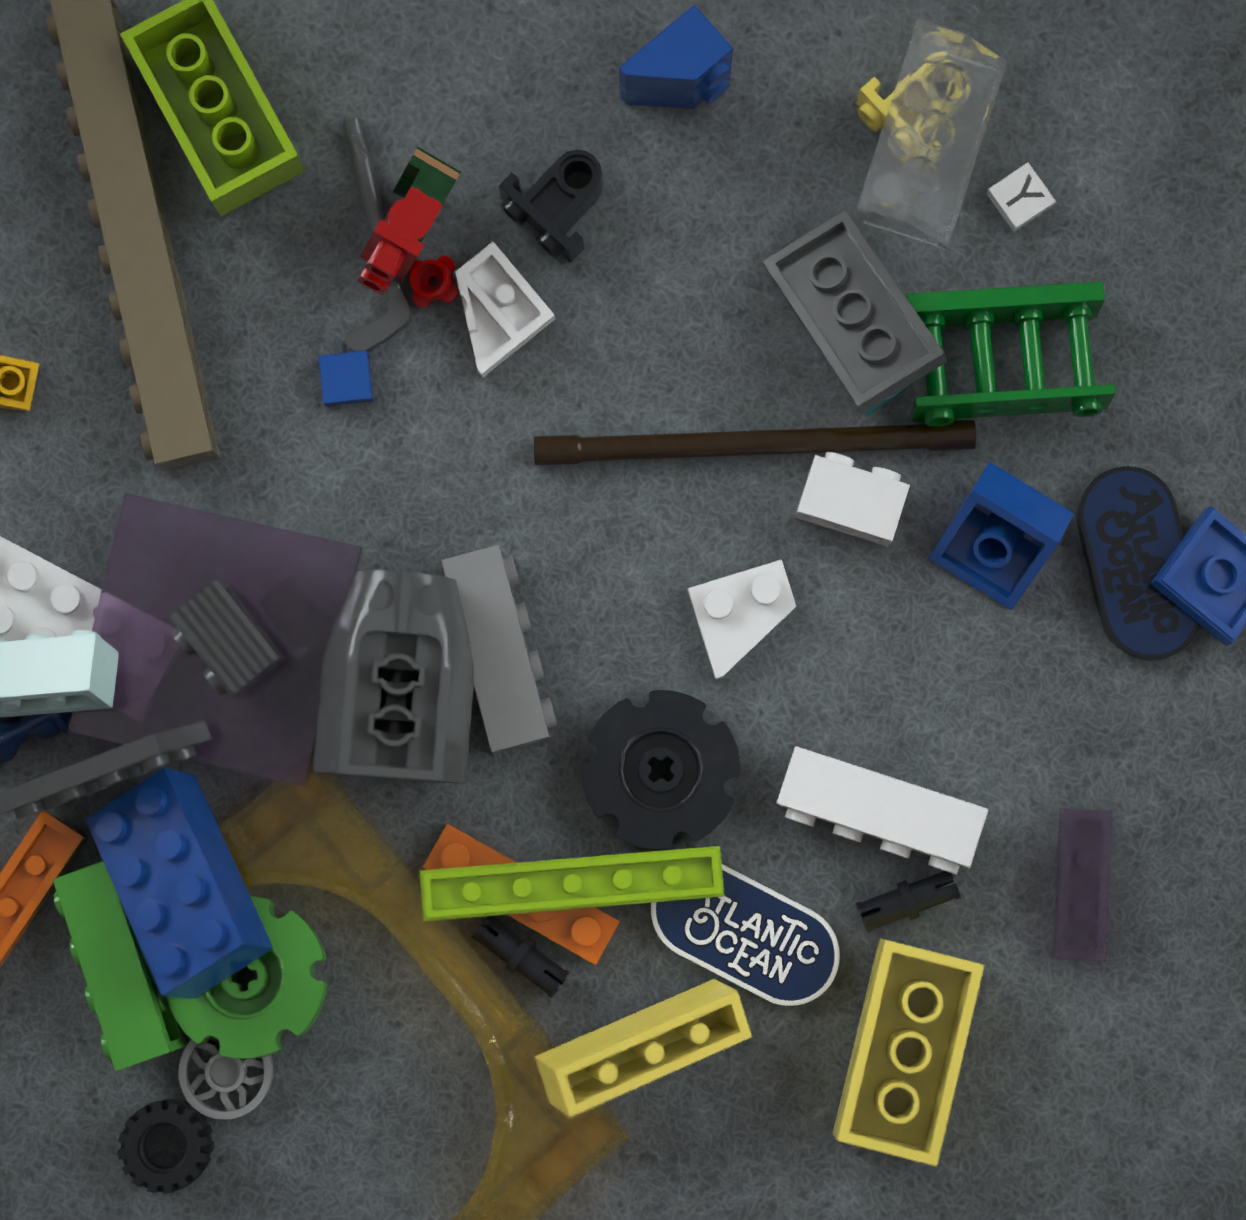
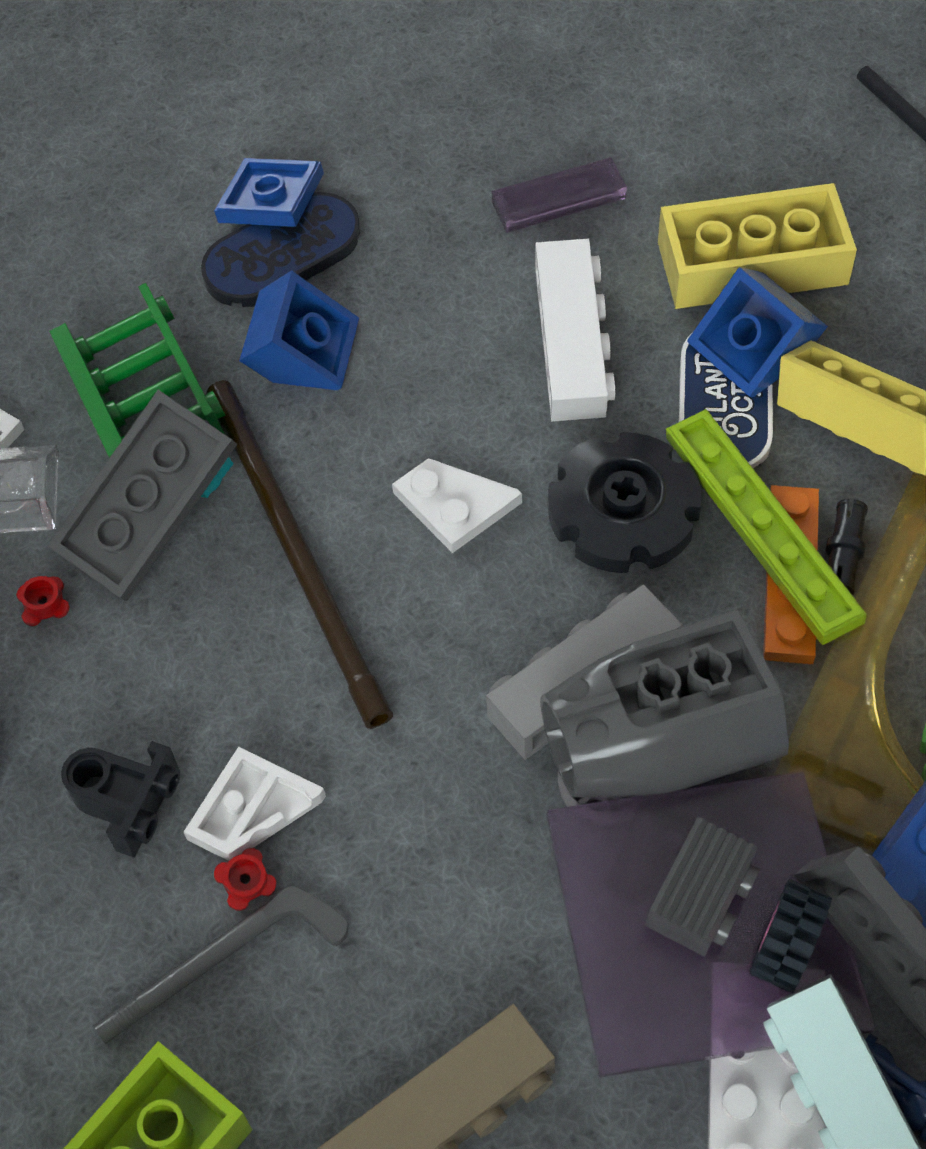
camera: 115 degrees left, 25 degrees down
blue tile [318,350,374,407] -> none
red hips [357,147,461,296] -> none
white brick [795,452,910,547] -> none
black pin [856,871,961,933] -> none
none -> red plate [16,576,70,626]
none -> blue slope [687,267,828,397]
none -> black wheel [749,879,832,993]

